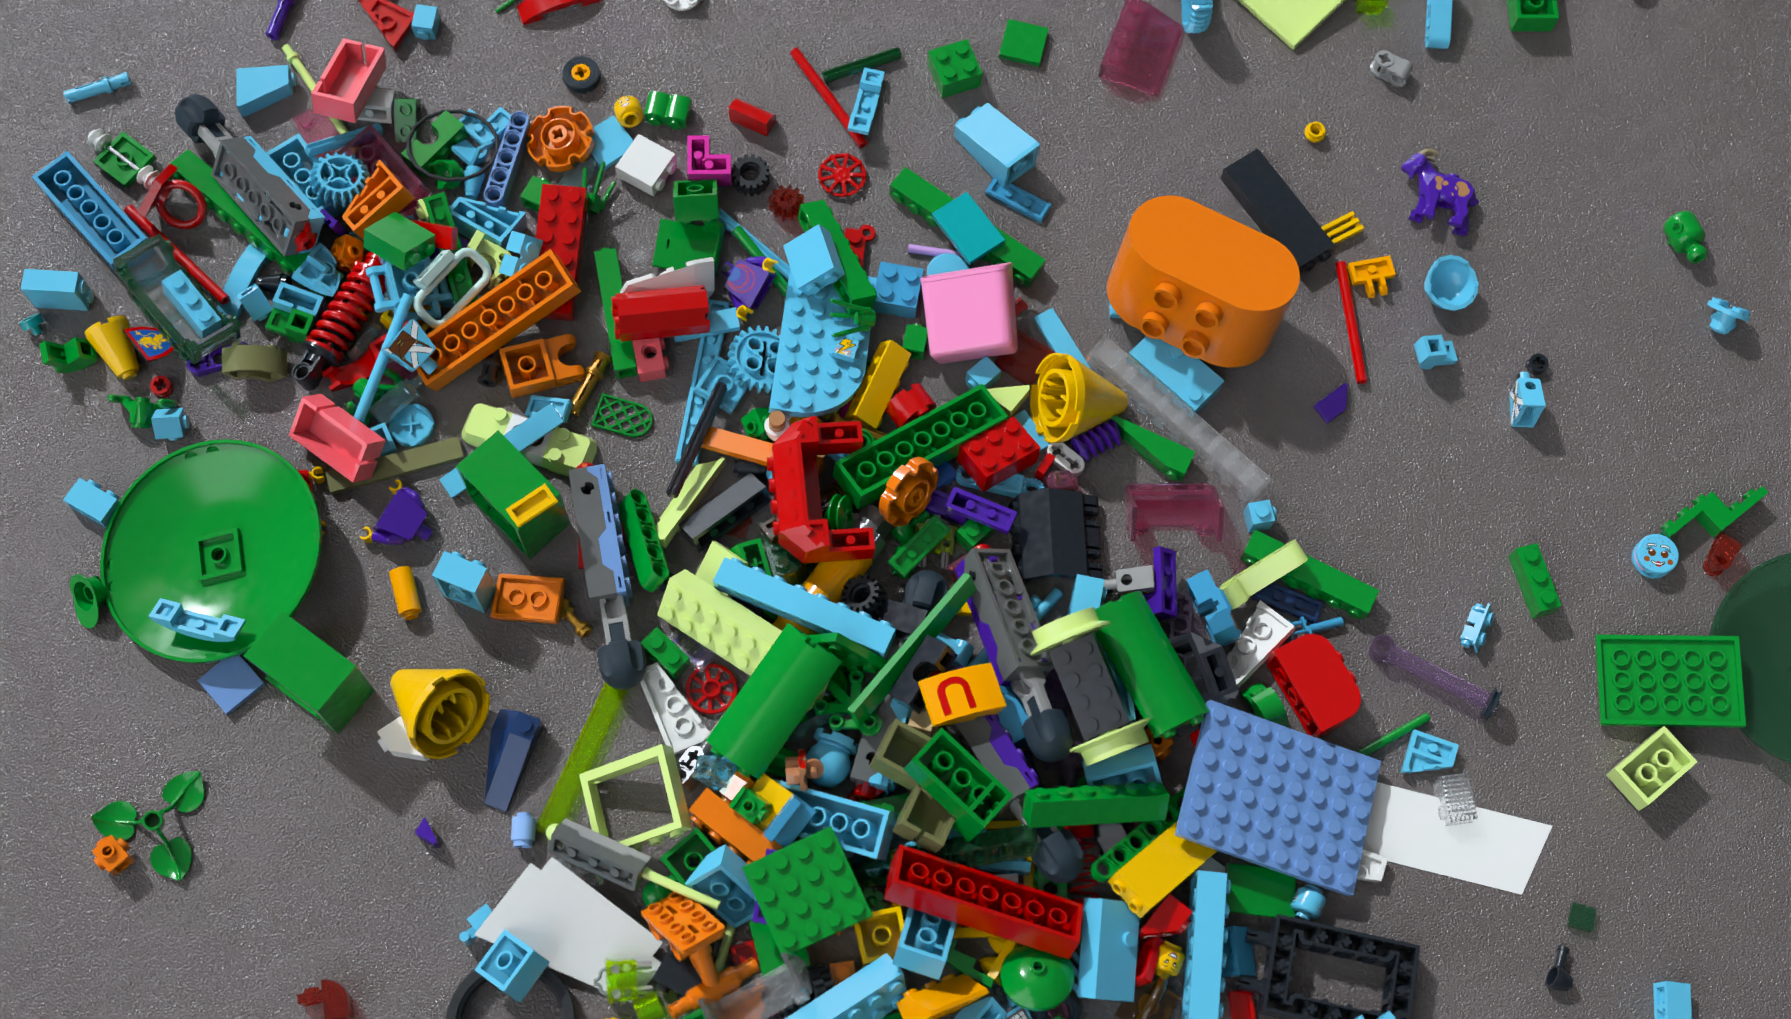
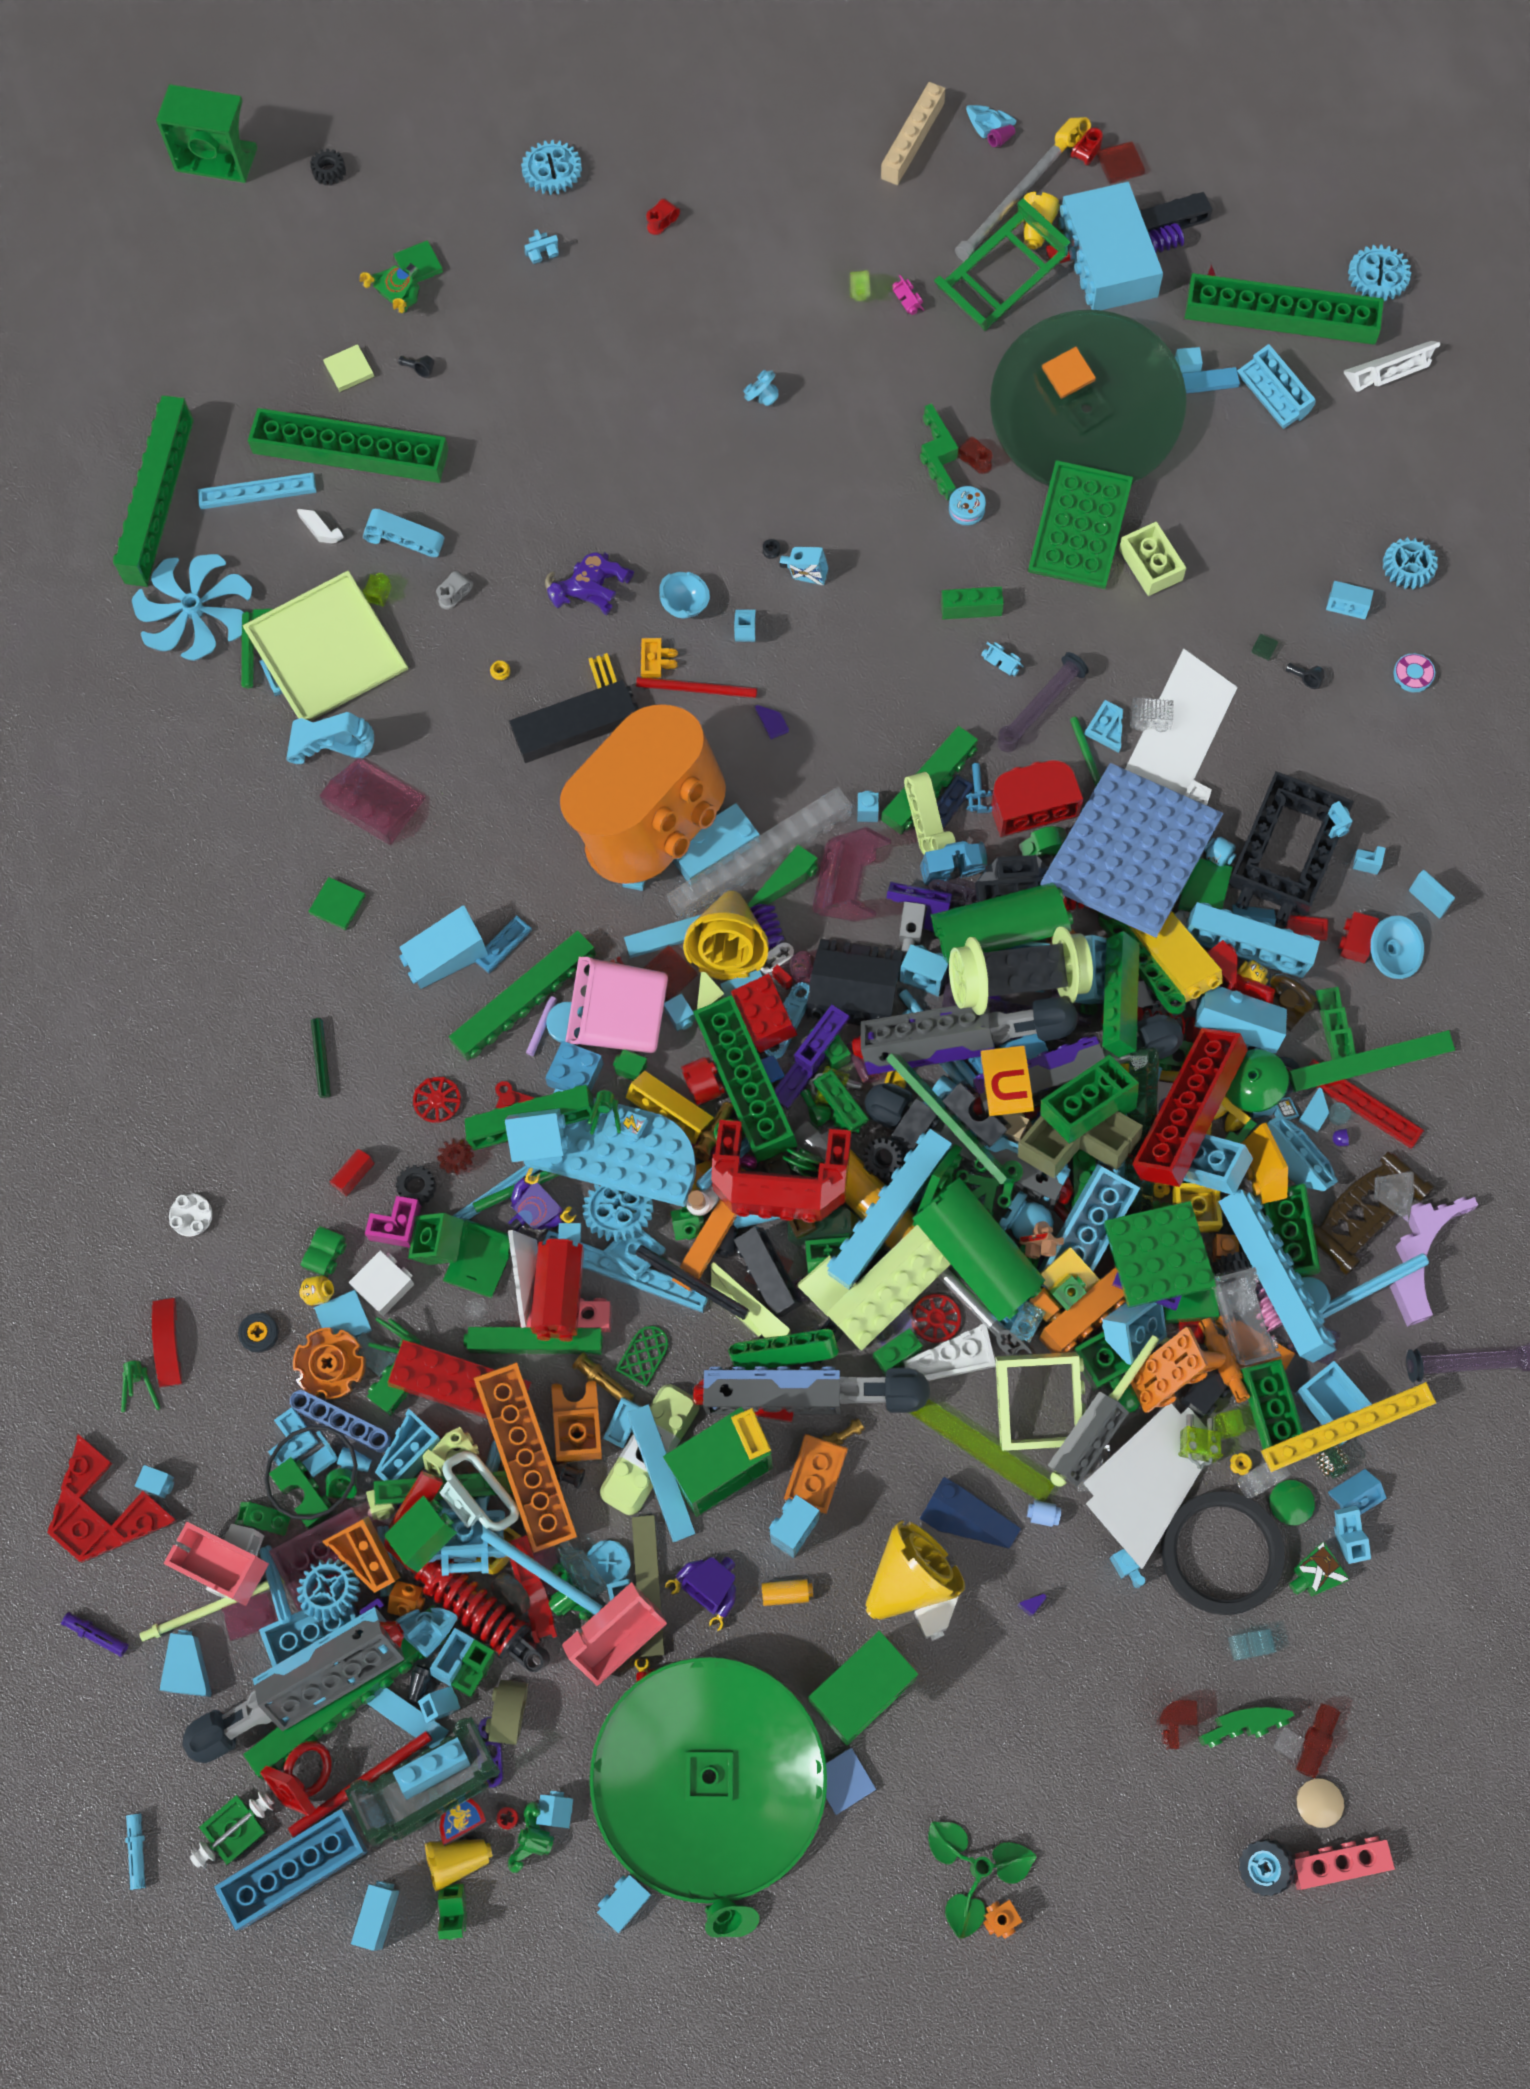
camera: 70 degrees left, 0 degrees up
teal tile [19,313,44,336] -> none
medium azure slope [149,598,246,642] -> none
torso [380,319,438,374] -> none
medium azure slope [475,929,550,1003] -> none
medium azure piece [499,231,543,277] -> none
dark azure panel [764,793,816,847] -> none
red piece [790,47,868,148] -> none
medium azure slope [847,67,885,135] -> none
orange piece [879,457,938,527] -> none
green brick [927,39,983,98] -> none
teal tile [931,192,1005,265] -> none
white wing [1227,600,1295,688] -> none
green piece [1663,211,1708,264] -> none

